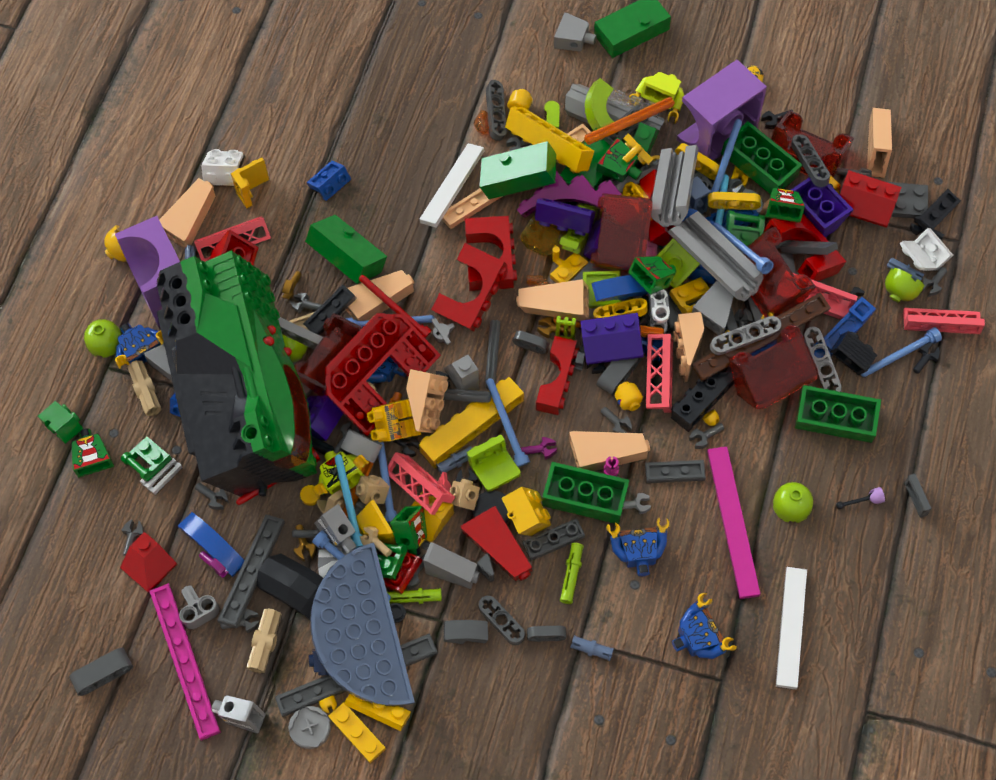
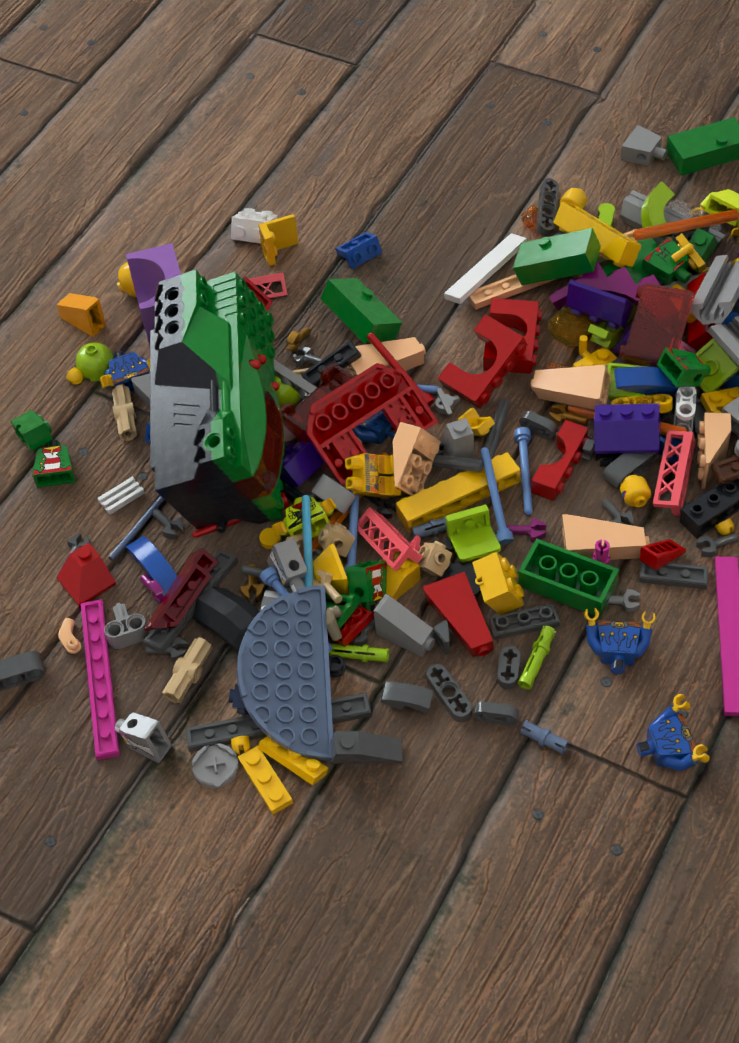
camera: 15 degrees right, 10 degrees down
green plate [121,436,172,481] -> none
light nougat slope [159,178,216,248] -> none
lime tile [556,316,576,340] -> none
none -> light orange slope [56,293,106,337]
none -> light nougat arm [58,618,81,654]
none -> yellow hinge [66,367,83,385]
none -> sand blue axle [108,496,165,561]
none -> dark red wedge [144,548,219,631]
none -> dark tan arm [326,605,342,641]
none -> dark grey slope [331,731,403,763]
none -> yellow bracket [458,408,495,437]
none -> dark grey beam [497,646,521,689]
none -> medium blue piece [514,427,533,515]
none -> red slope [639,539,686,570]

